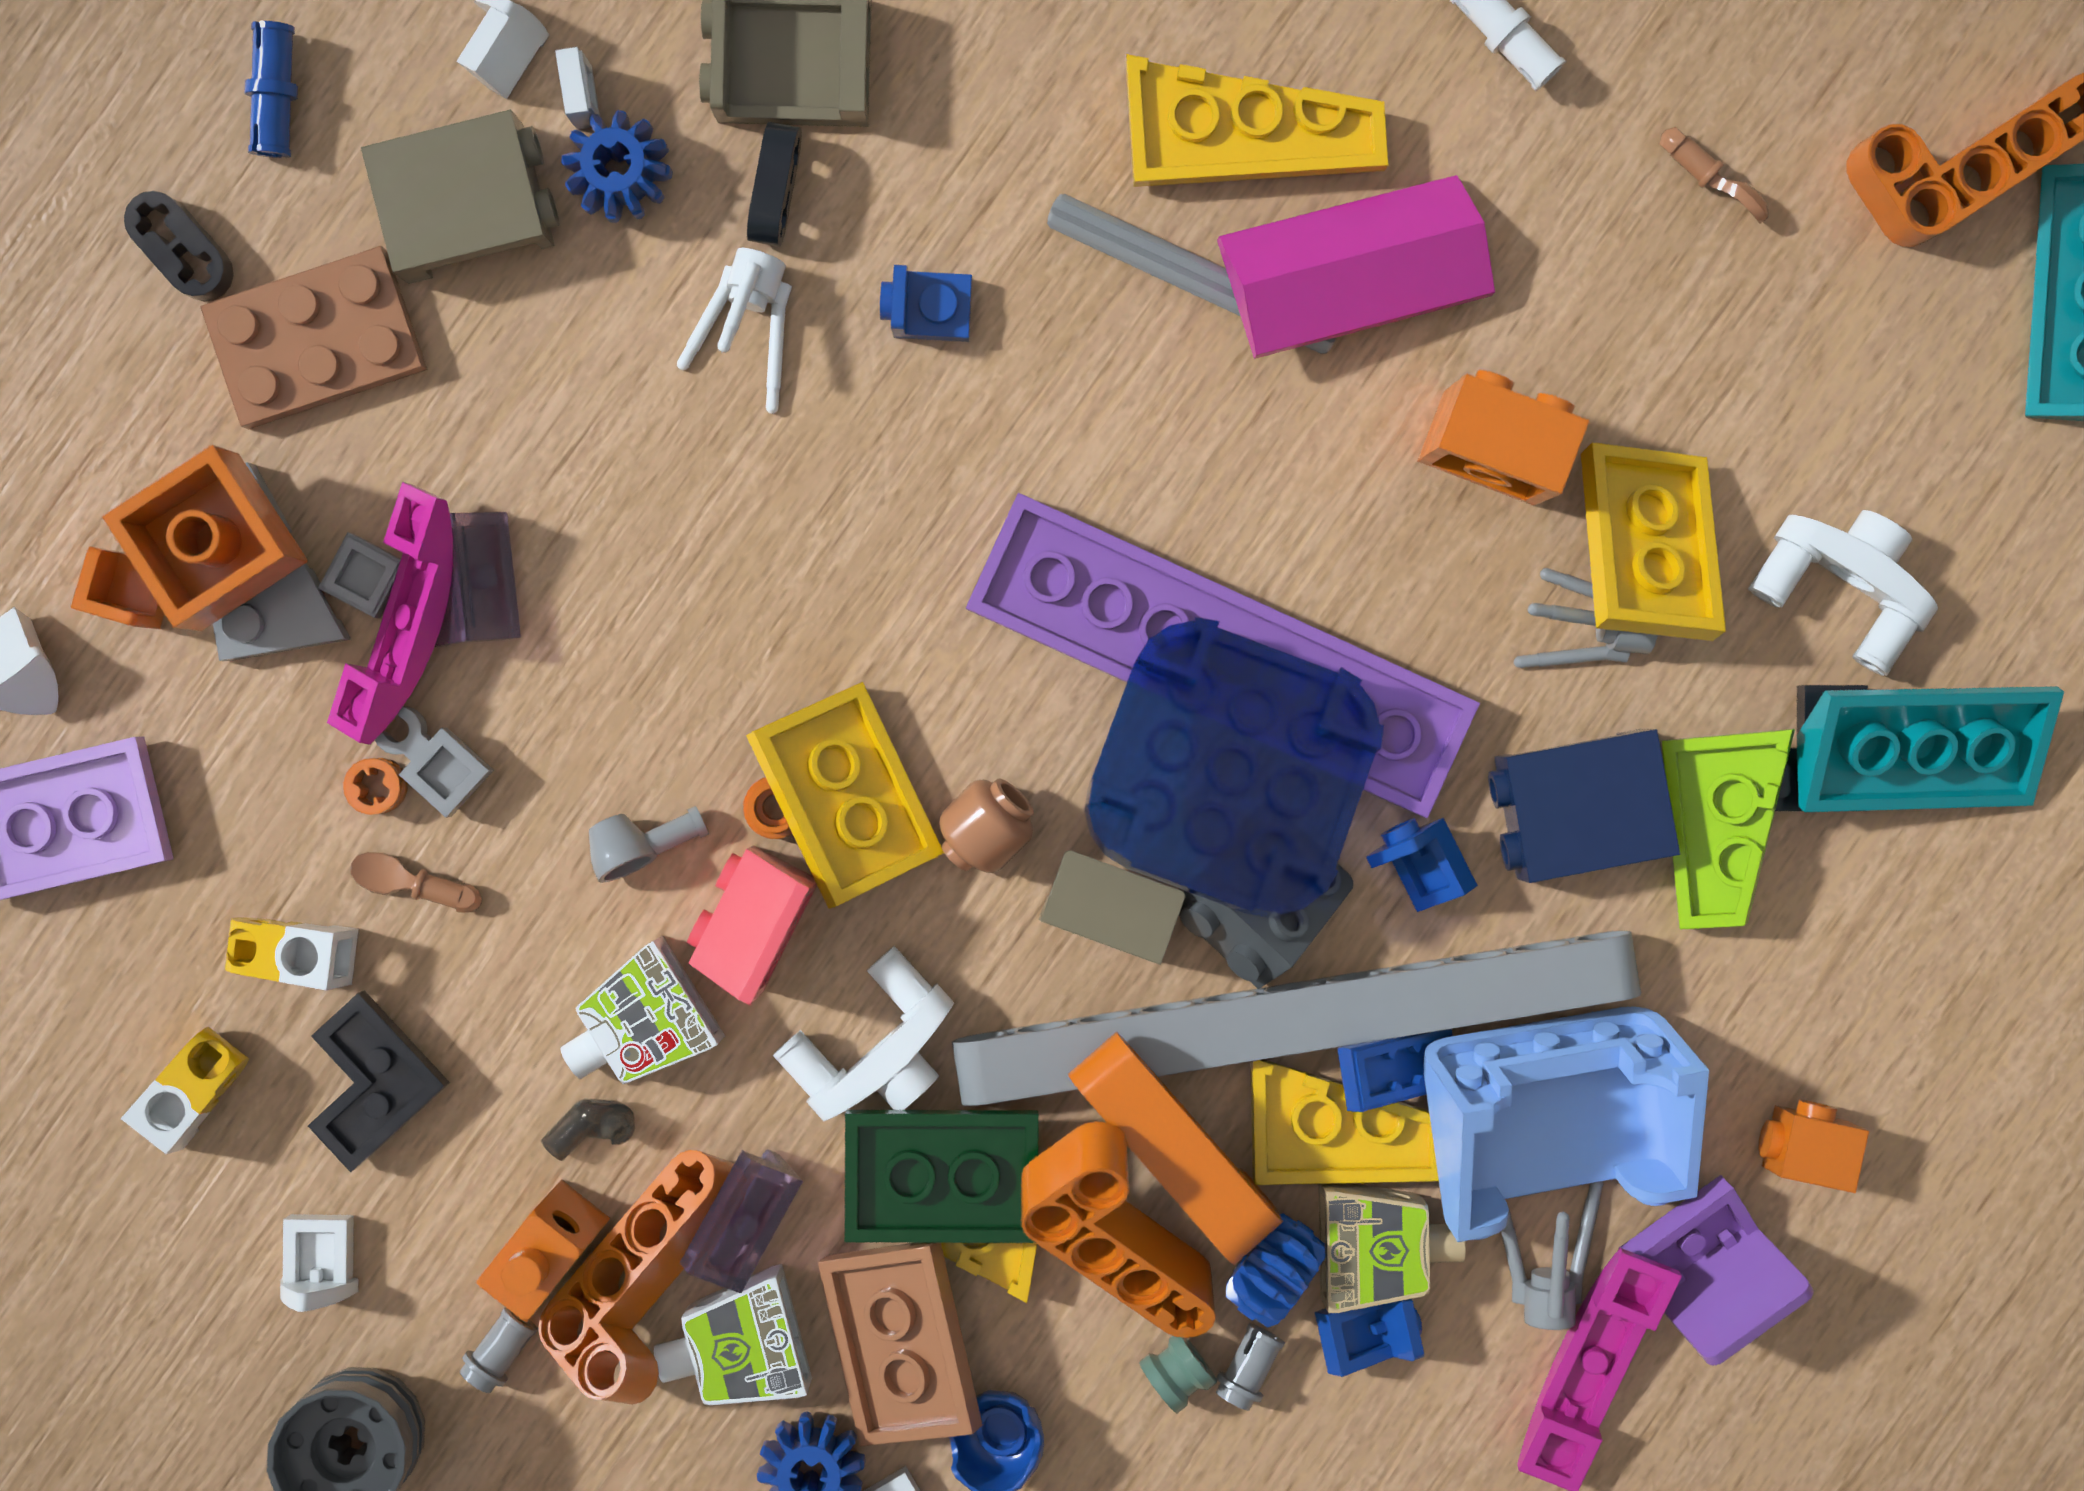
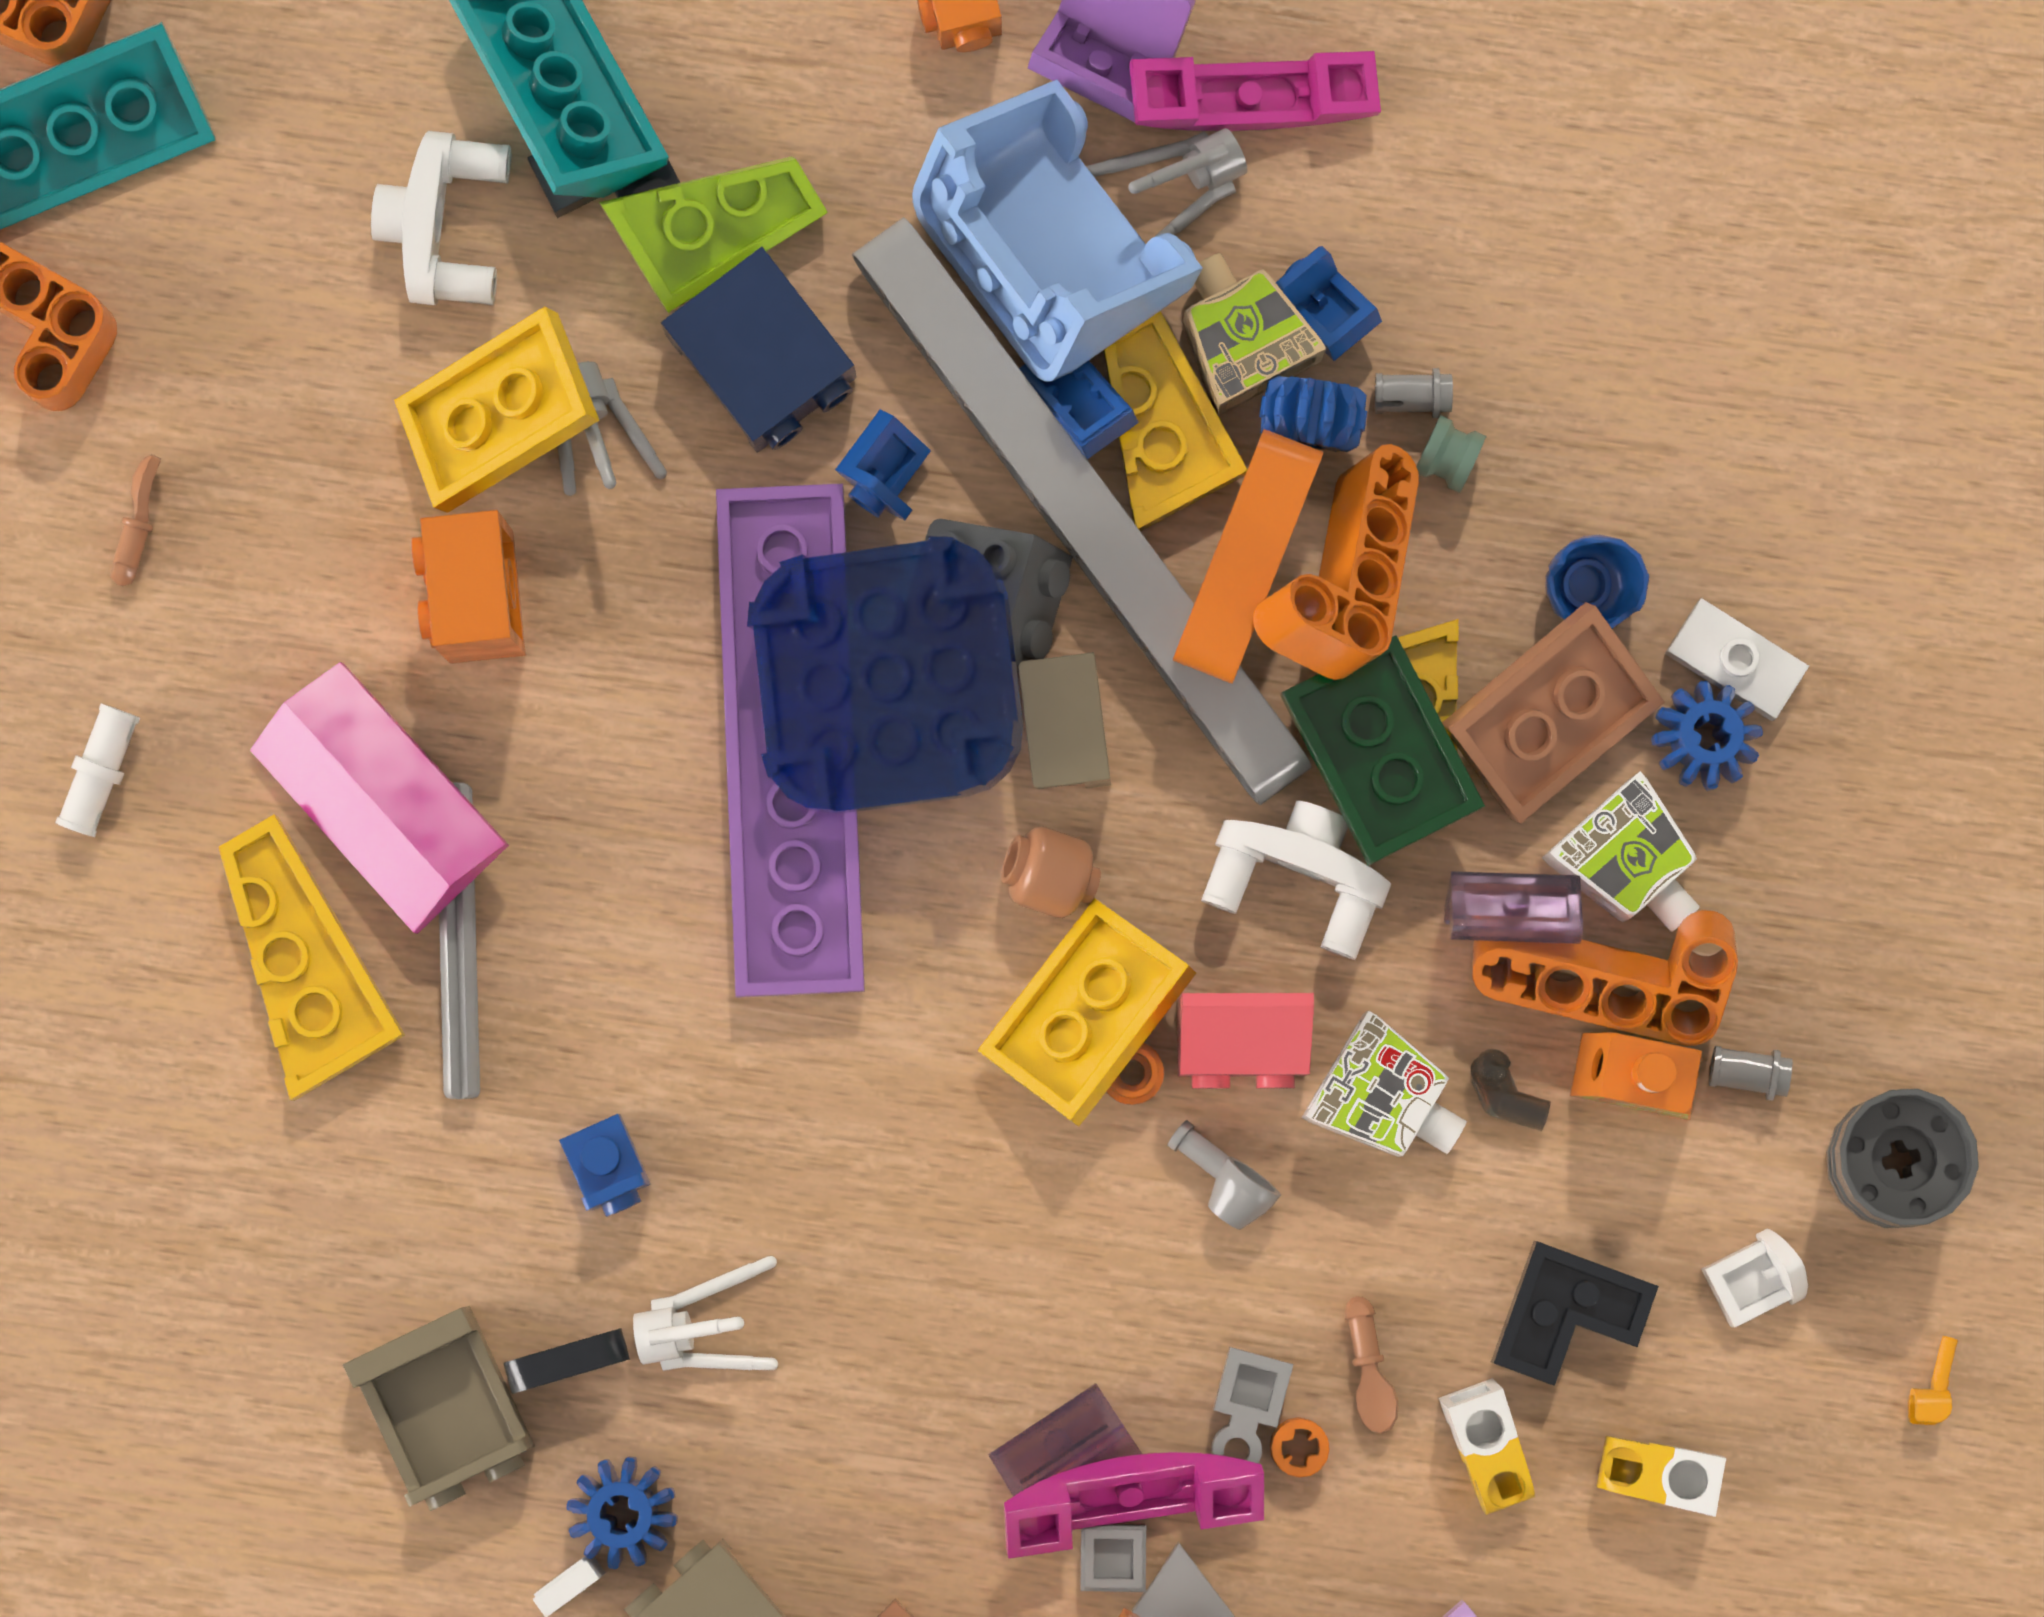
camera: 120 degrees left, 5 degrees down
none -> light orange hand [1908,1336,1958,1425]

